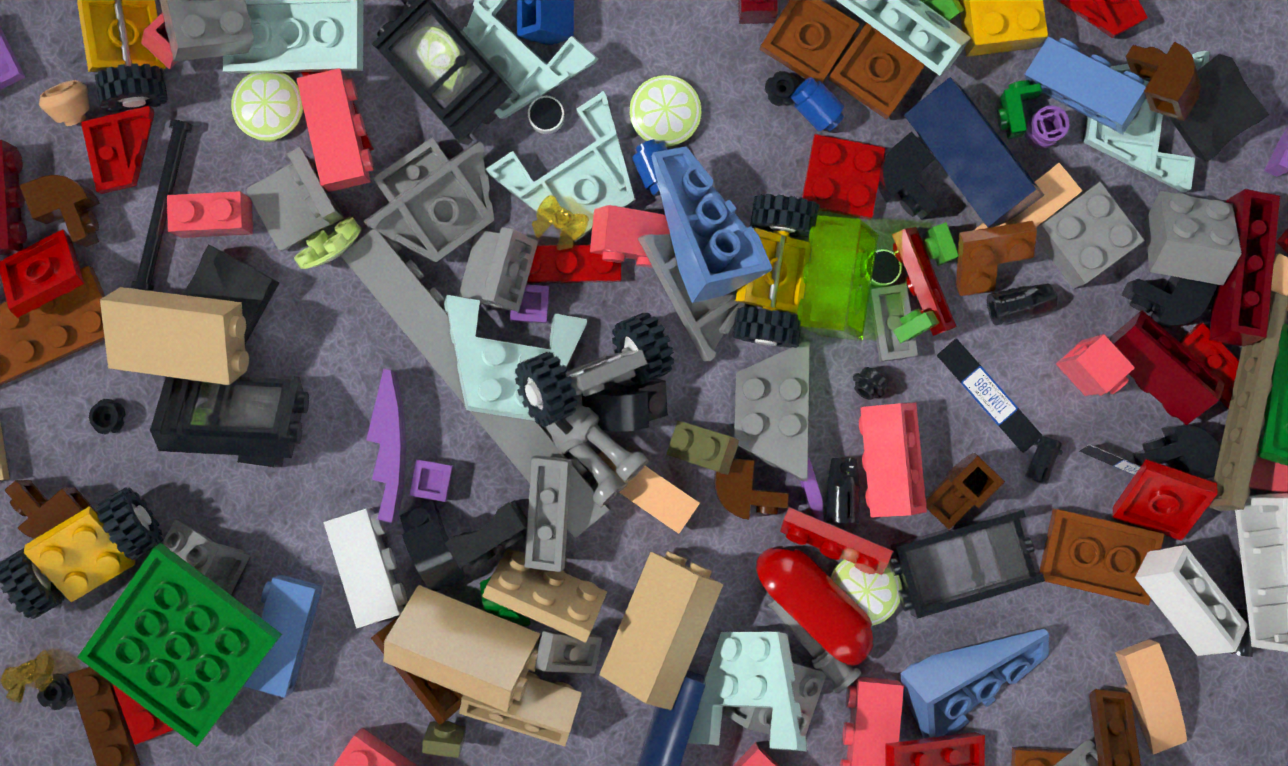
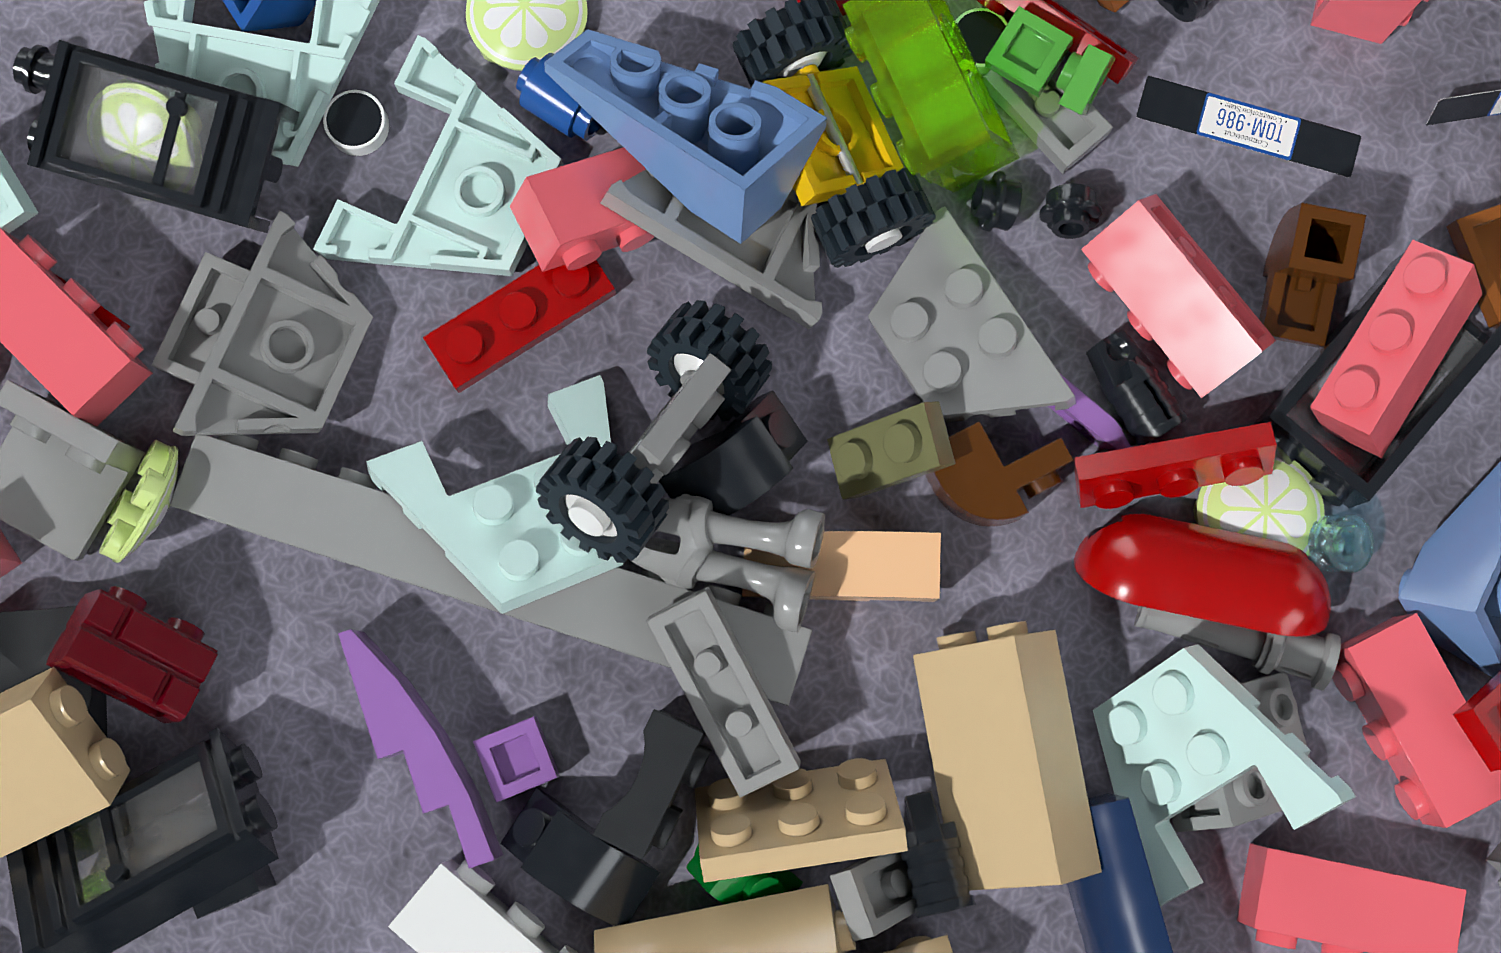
camera: 30 degrees left, 5 degrees down
light grey bracket [458,227,538,312] -> none
medium lavender plate [510,285,550,324] -> none
clear yellow piece [532,195,589,250] -> none
black pin [1025,436,1063,485] -> none
none -> dark red brick [46,586,218,723]
none -> black hinge [901,791,976,918]
none -> black plate [971,171,1022,232]
none -> bright green plate [985,6,1073,98]
none -> clear light blue bush [1308,515,1374,573]
none -> coral brick [1310,240,1483,458]

